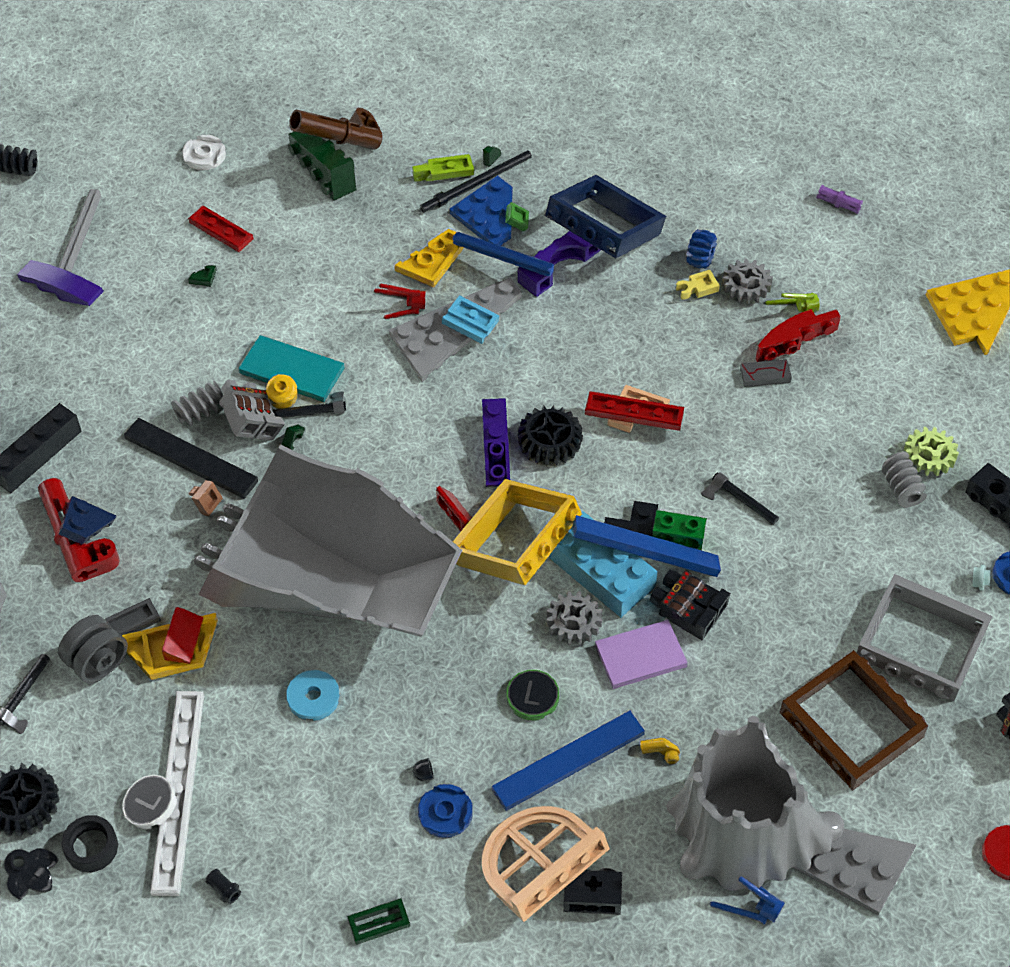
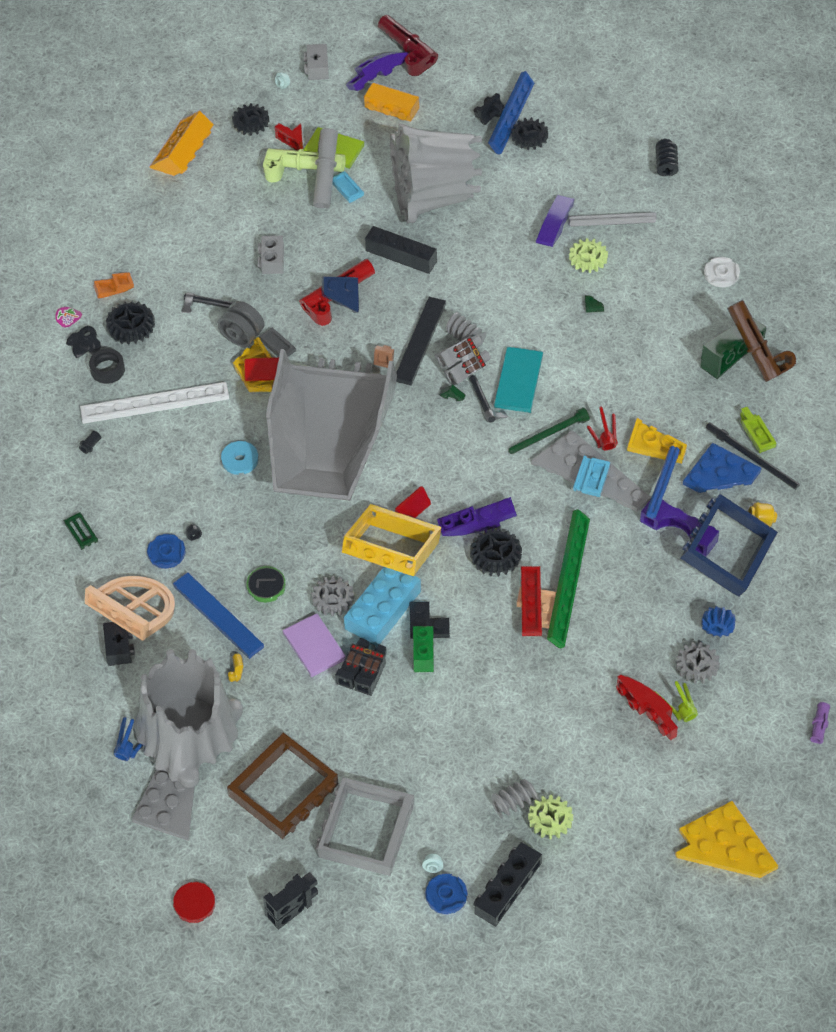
camera: 80 degrees right, 0 degrees up
black tile [123,774,177,830] -> none
red tile [188,205,254,252] -> none
yellow head [266,374,298,409] -> none
dark green tile [483,146,502,167] -> none
bright green tile [506,202,529,231] -> none
blue tile [573,515,721,577] -> none
light yellow plate [676,270,720,300] -> none
black piece [701,472,779,525] -> none
dark grey tile [740,359,792,387] -> none
none -> dark green piece [508,407,590,454]
none -> green tile [547,509,590,649]
none -> yellowish green gear [569,238,608,273]
none -> yellow head [748,502,777,527]

